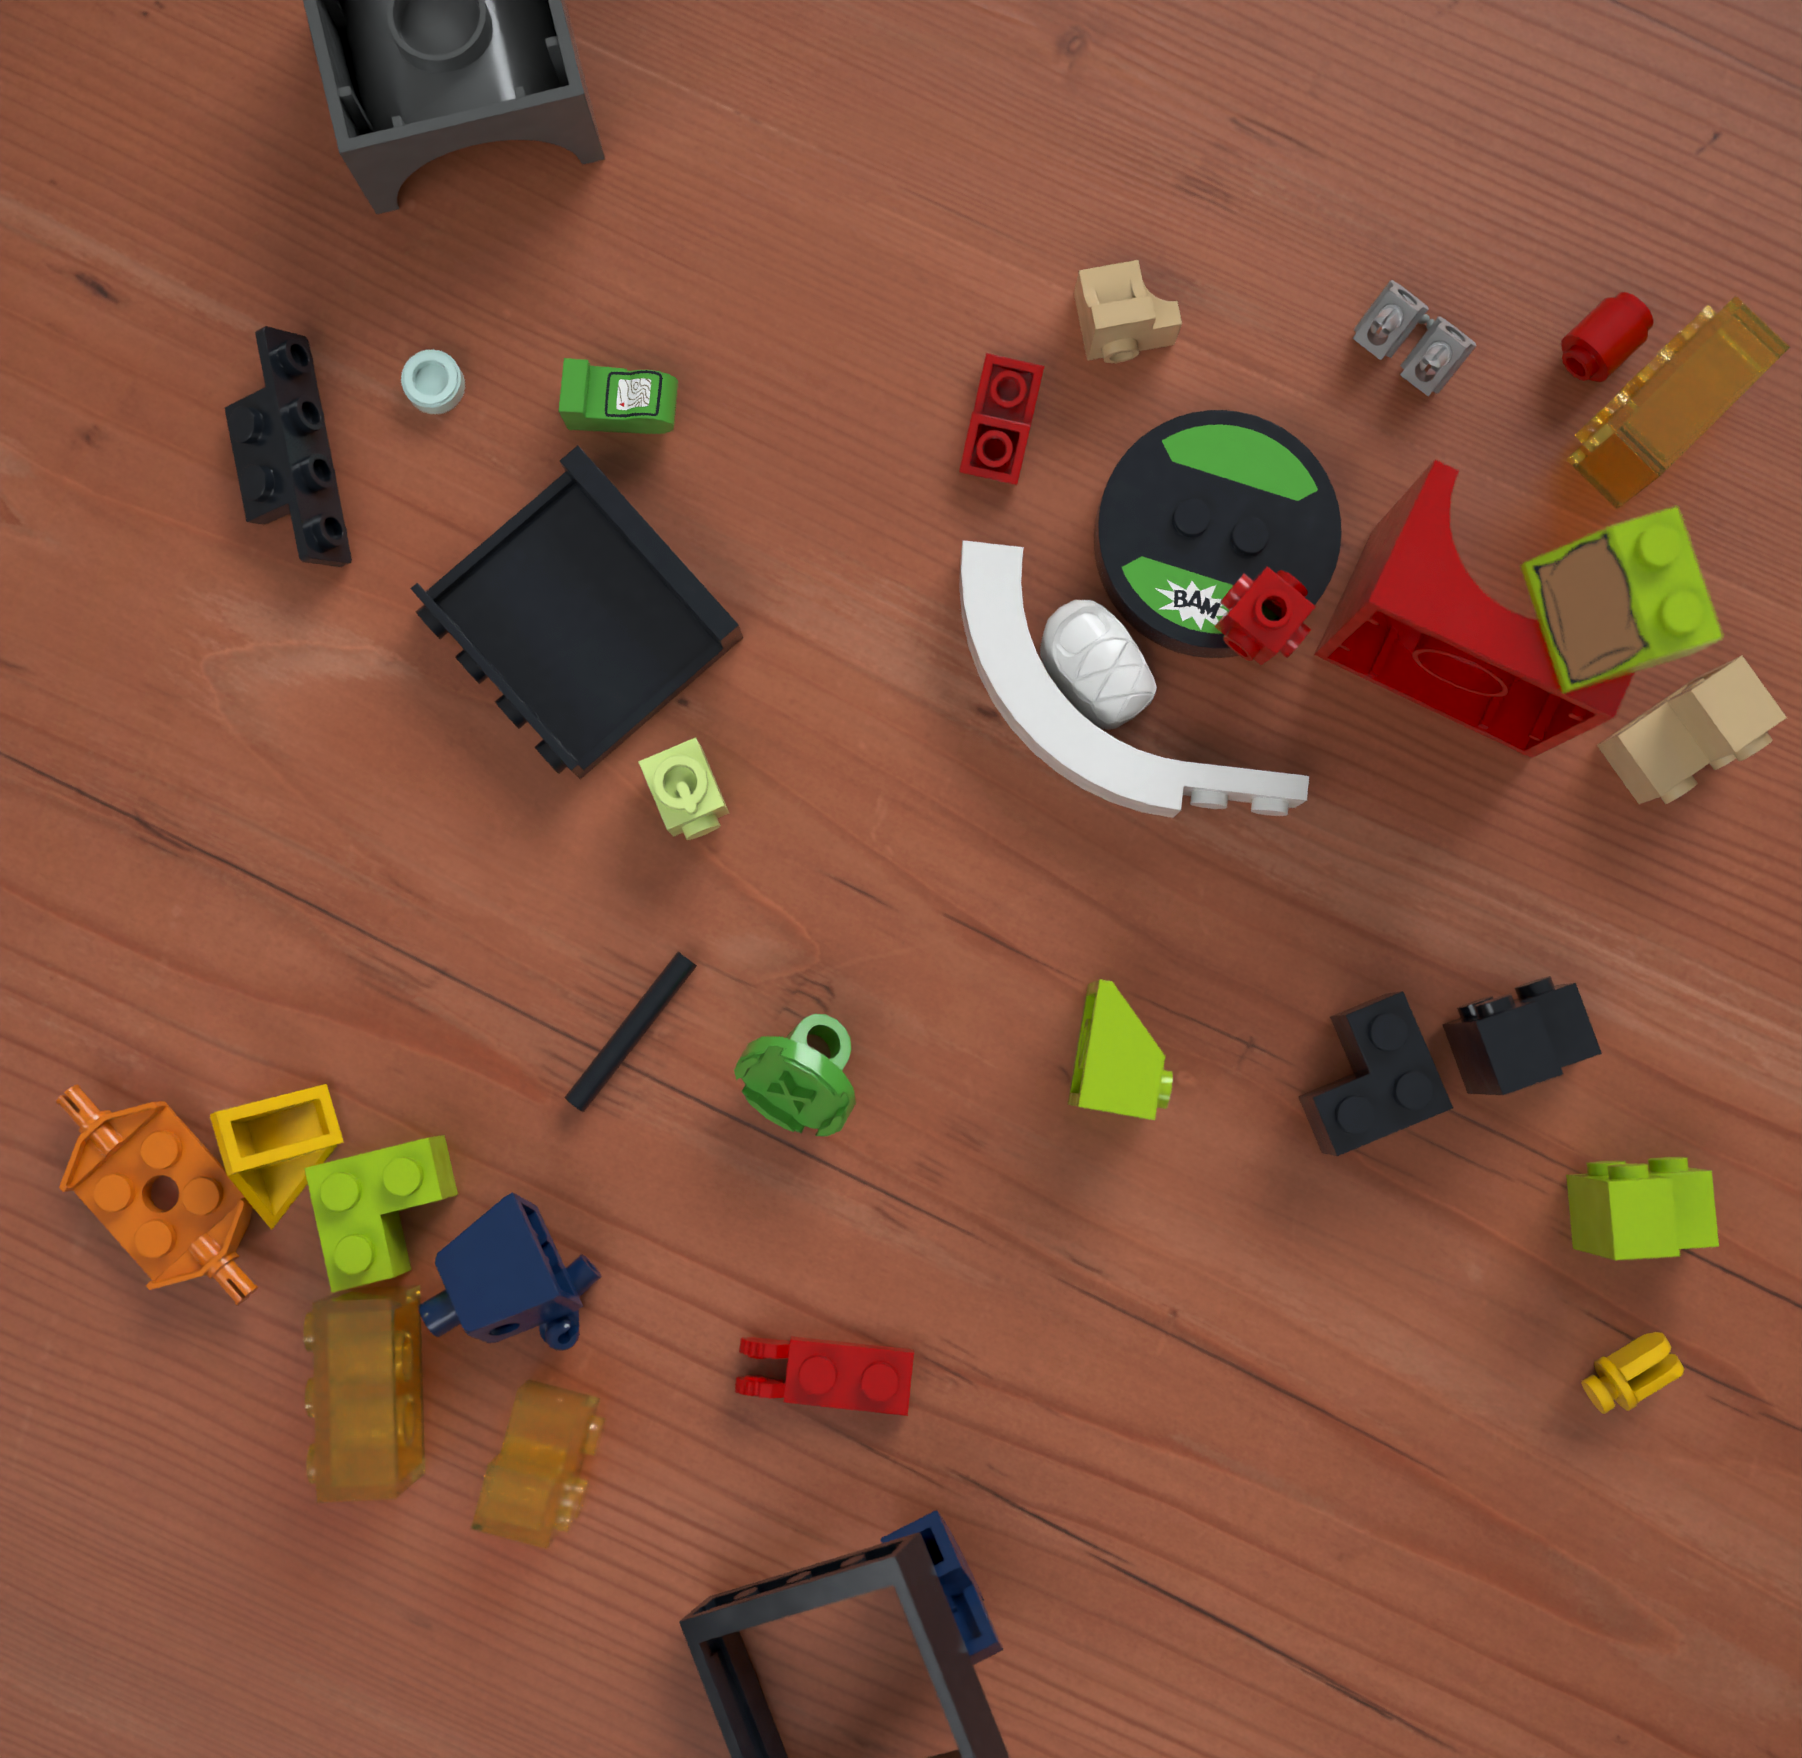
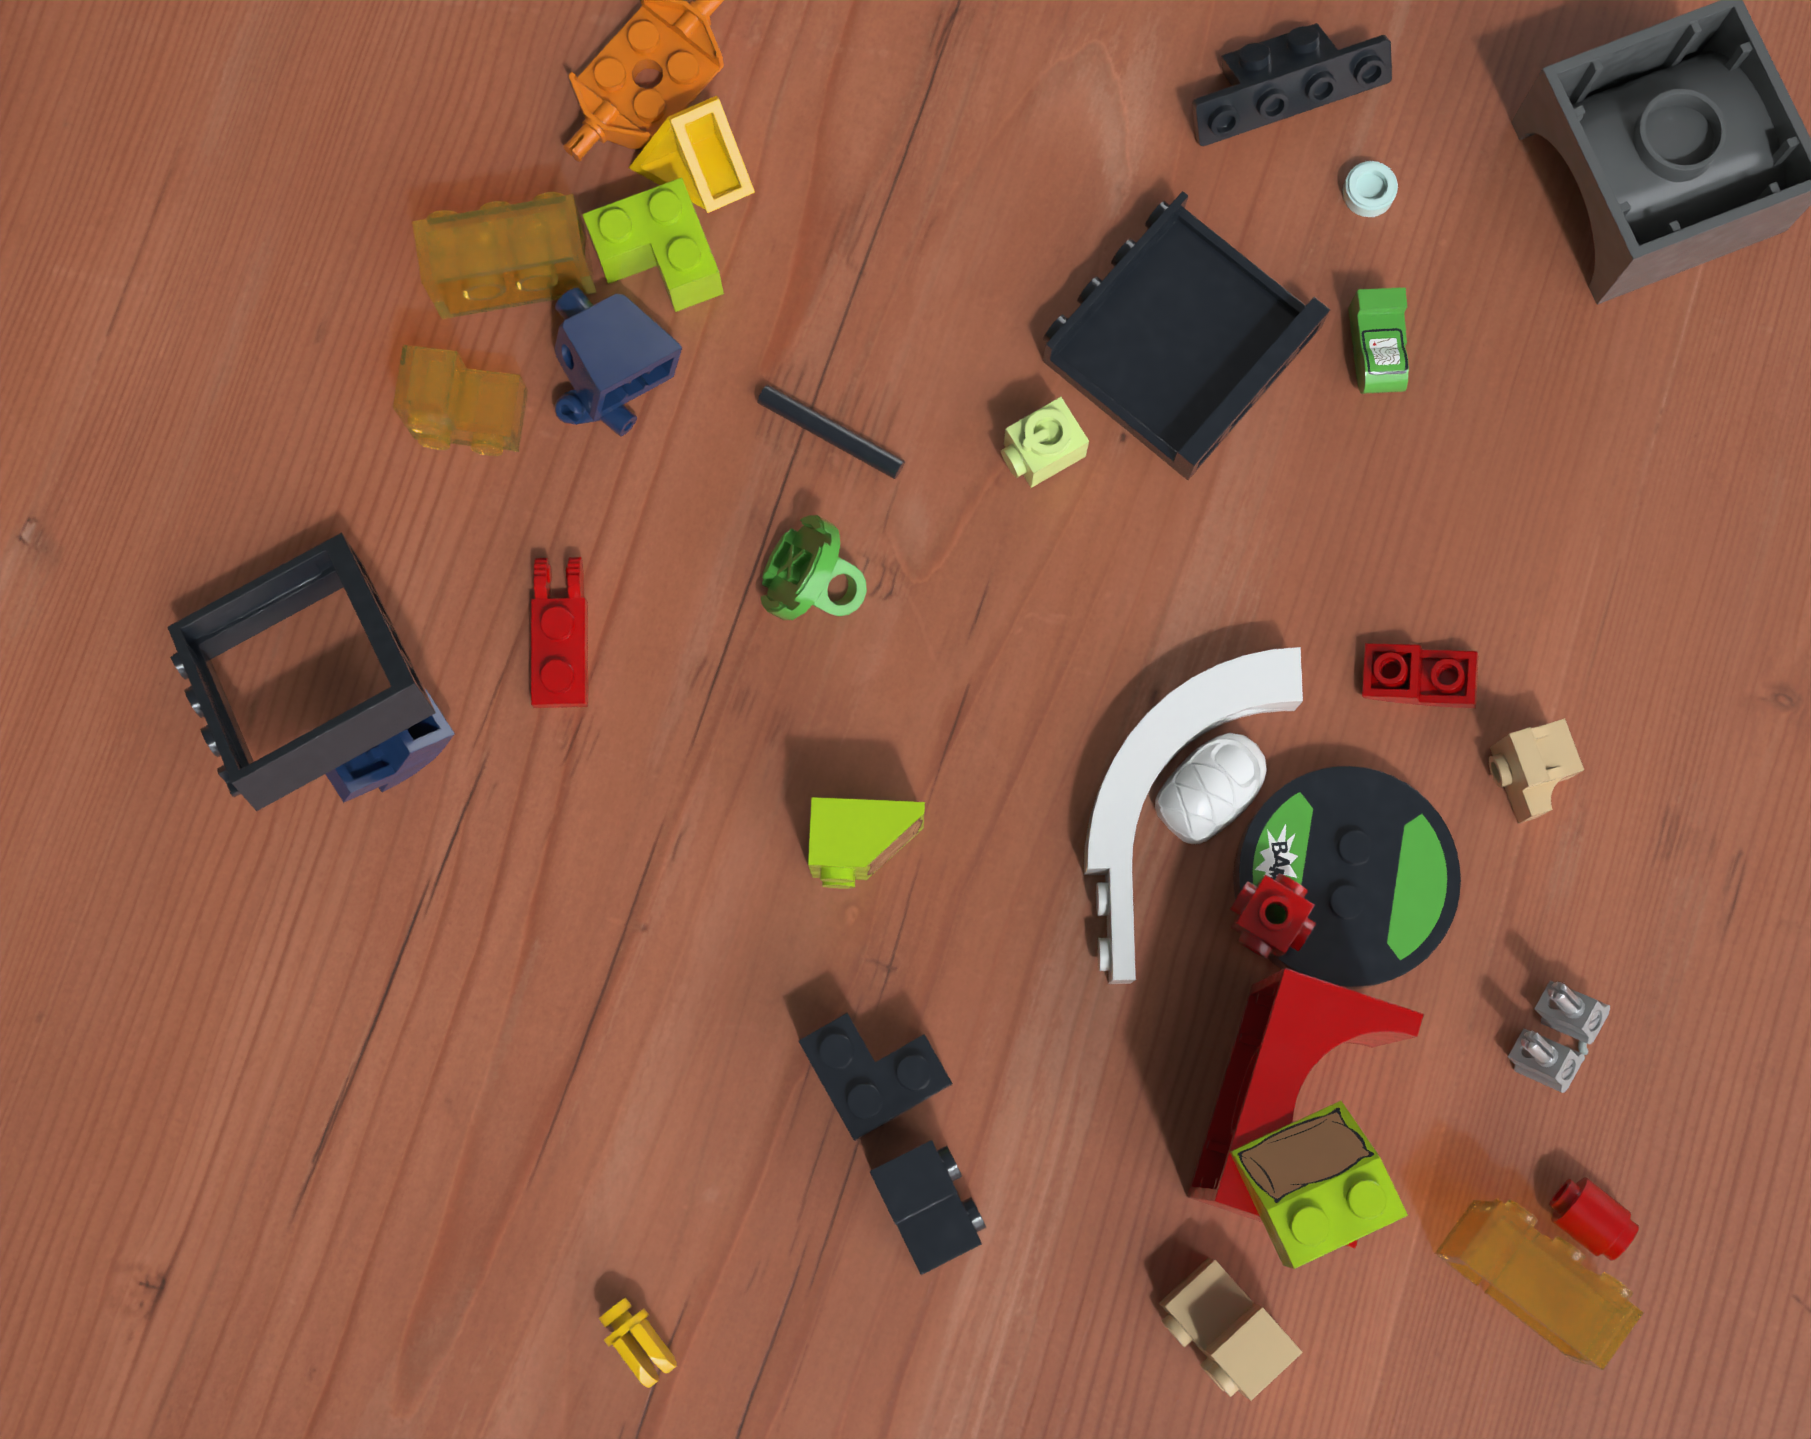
camera: 85 degrees right, 5 degrees down
lime brick [1566,1157,1719,1260] -> none

